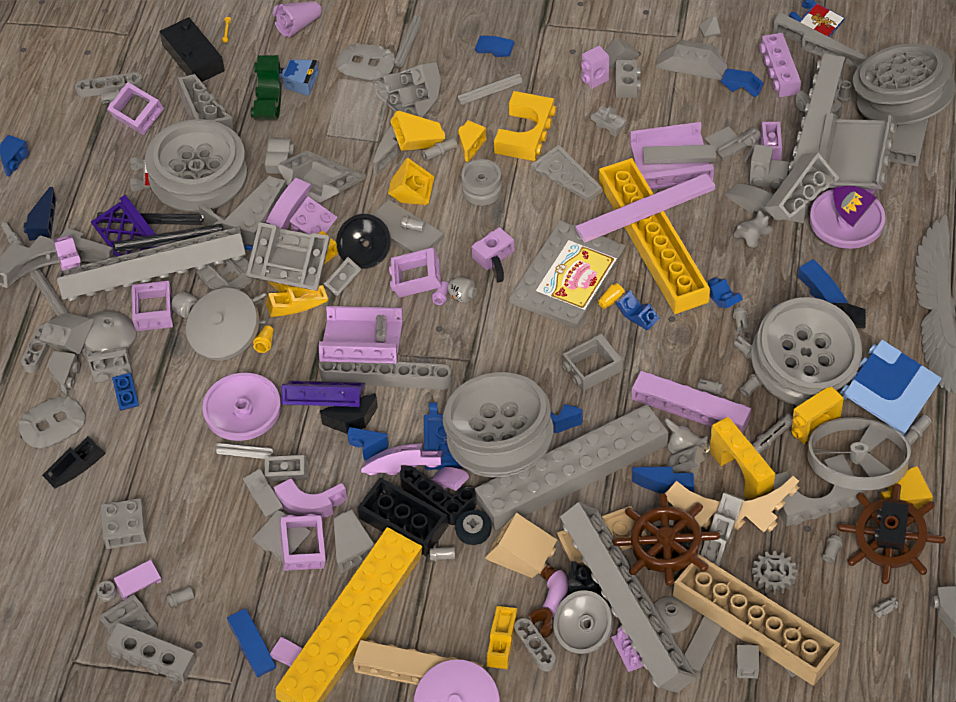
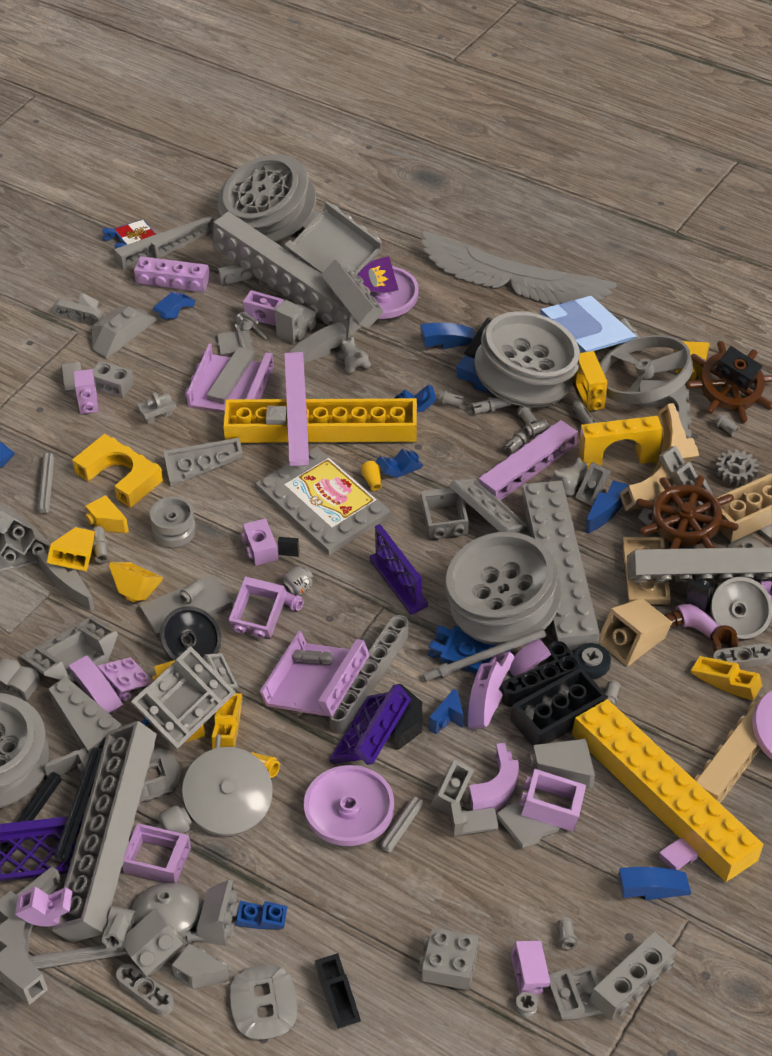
camera: 70 degrees left, 5 degrees down
none -> light grey beam [52,299,103,325]
none -> light grey piece [102,906,136,950]
none -> light grey tile [266,406,287,425]
none -> dark purple fence [369,524,428,615]
none -> light grey bar [424,628,546,681]
none -> light grey tile [449,478,529,533]
none -> light grey pin [523,419,549,438]

